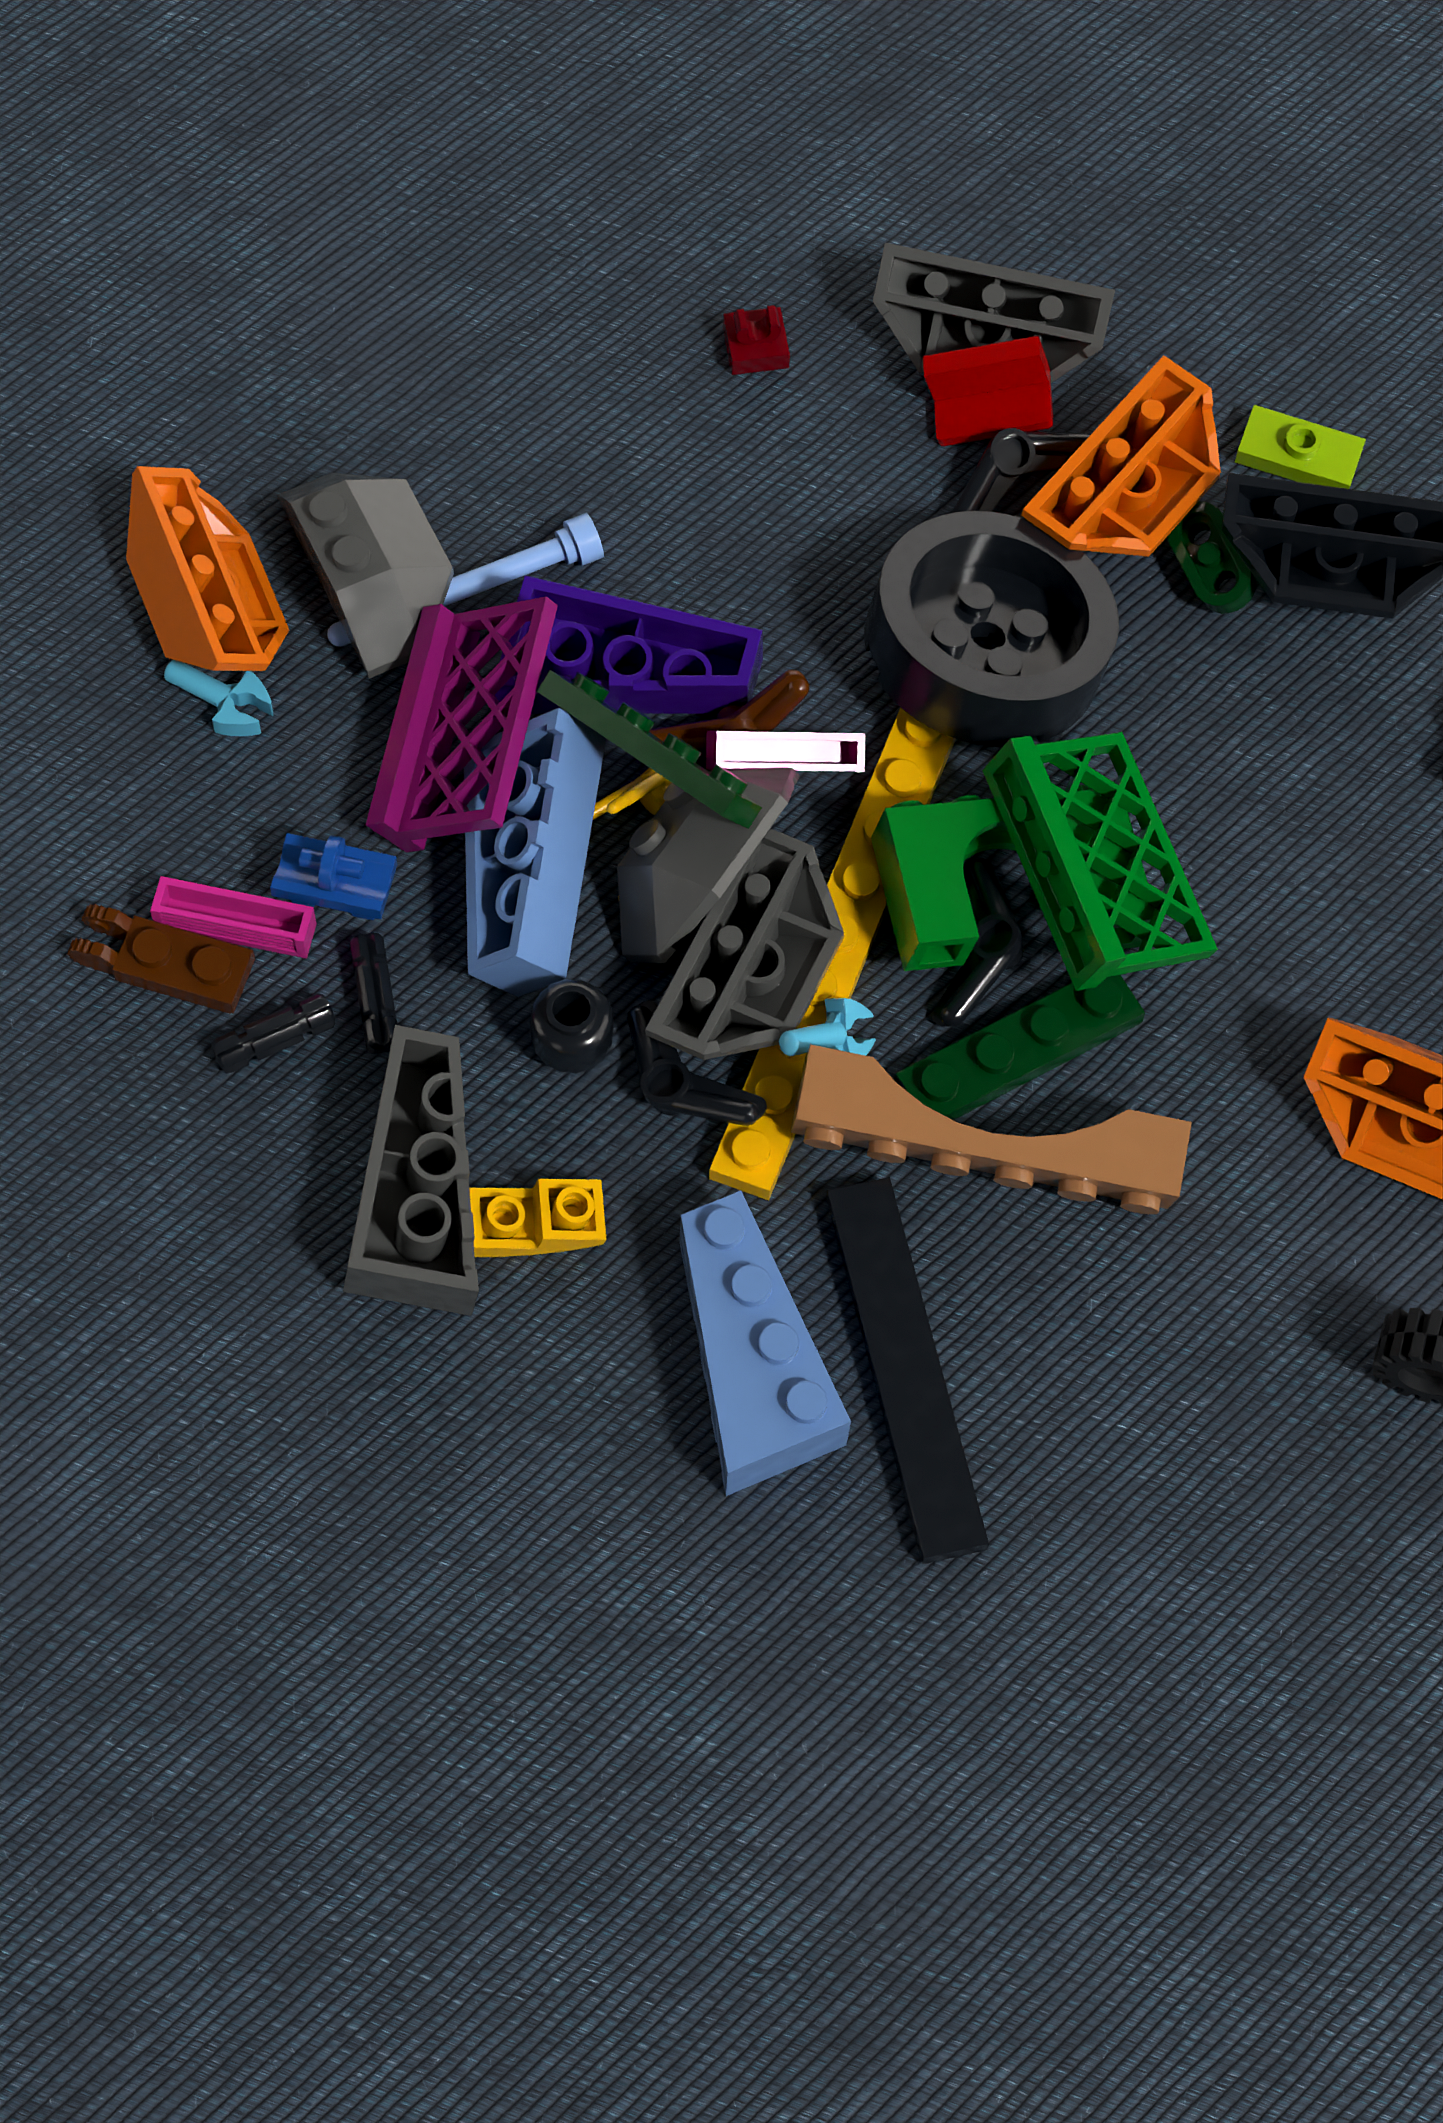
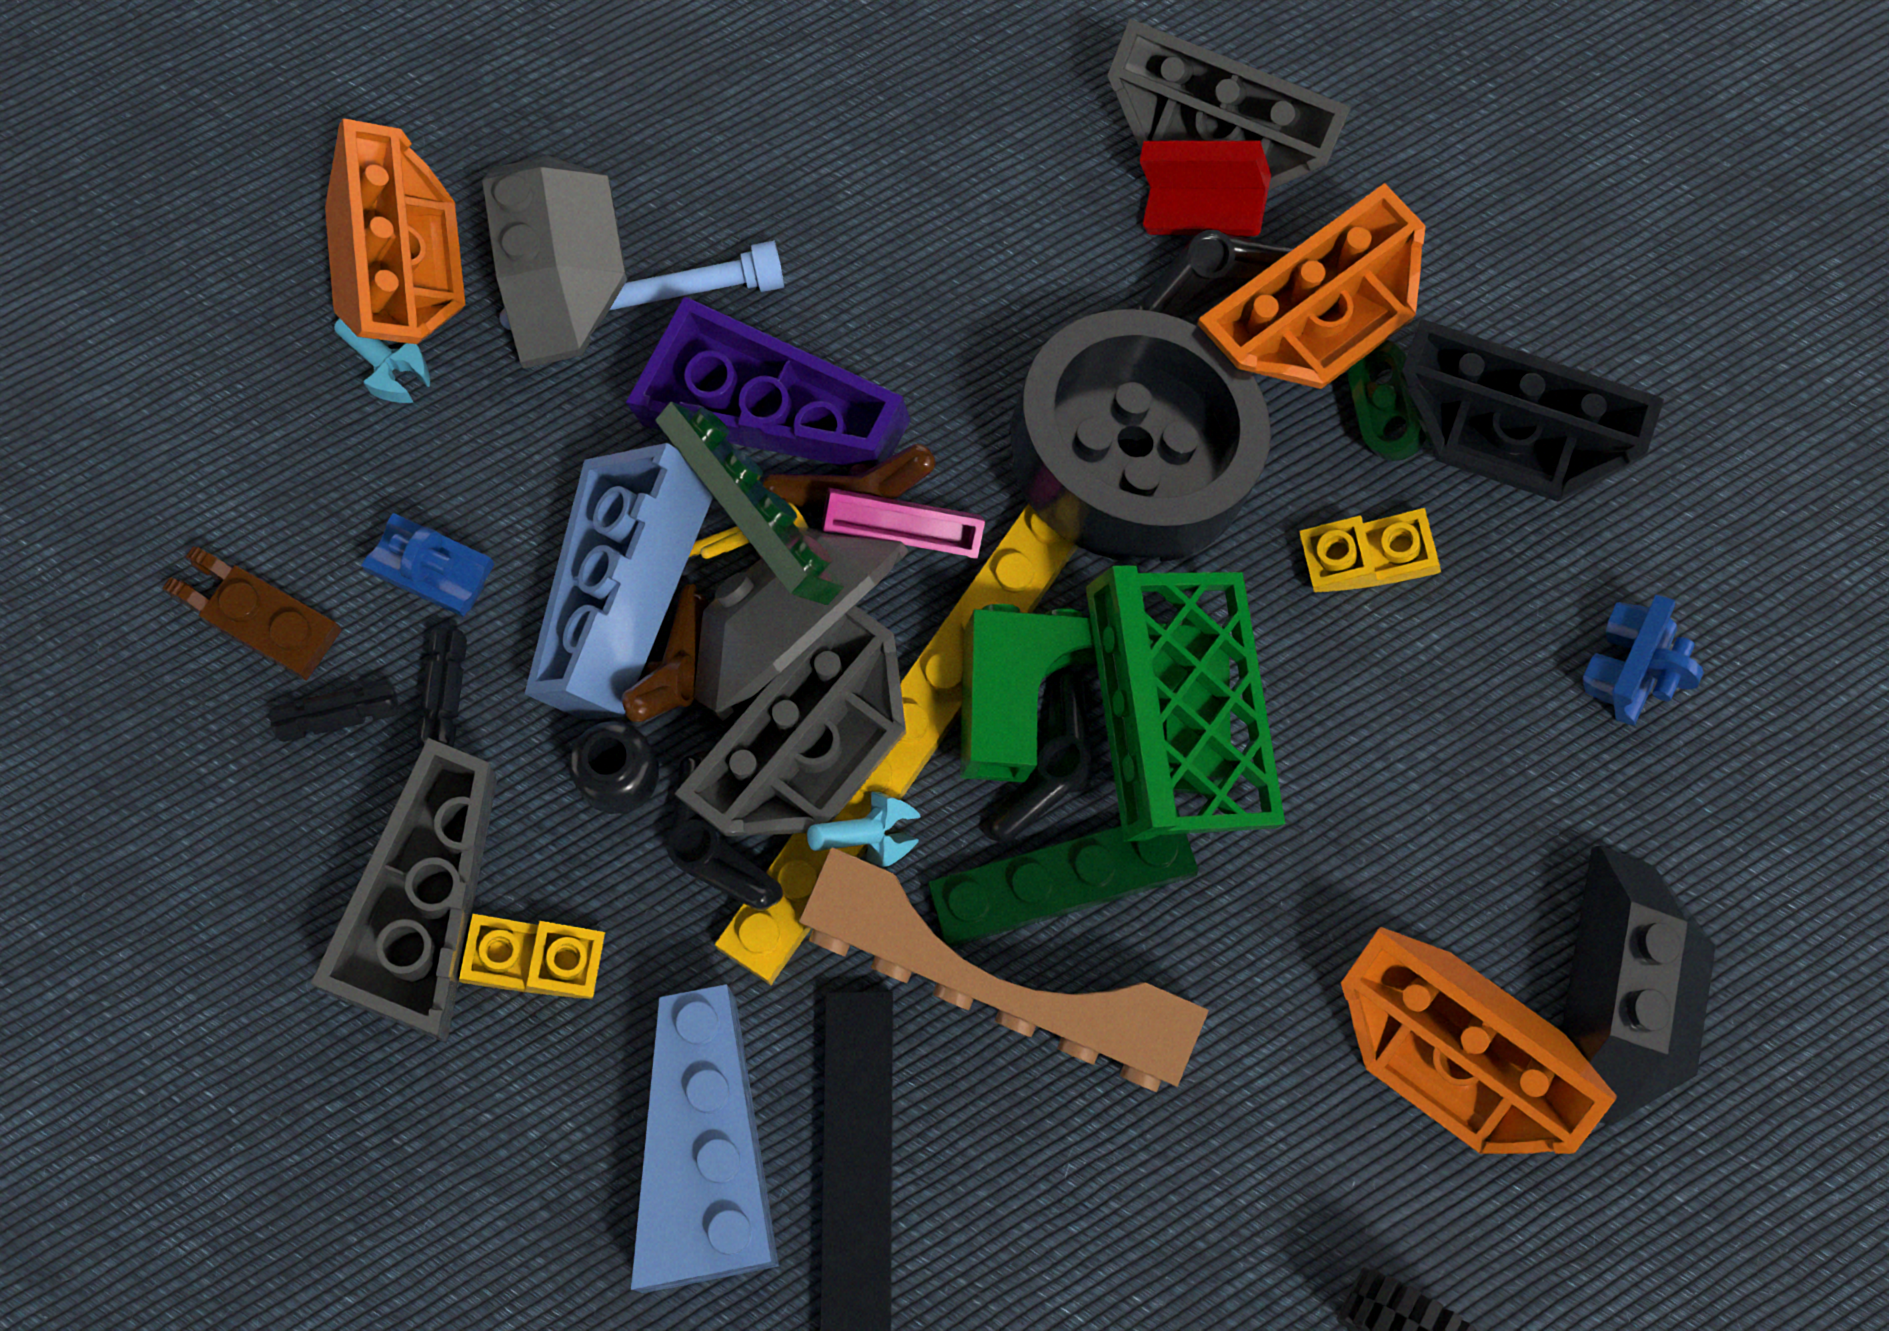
camera: 20 degrees right, 5 degrees up
dark pink piece [150,876,317,959] -> none
magenta fence [366,596,558,853] -> none
dark red tile [723,305,790,375] -> none
lime plate [1235,405,1366,489] -> none
none -> reddish brown piece [622,584,708,722]
none -> yellow slope [1299,508,1441,592]

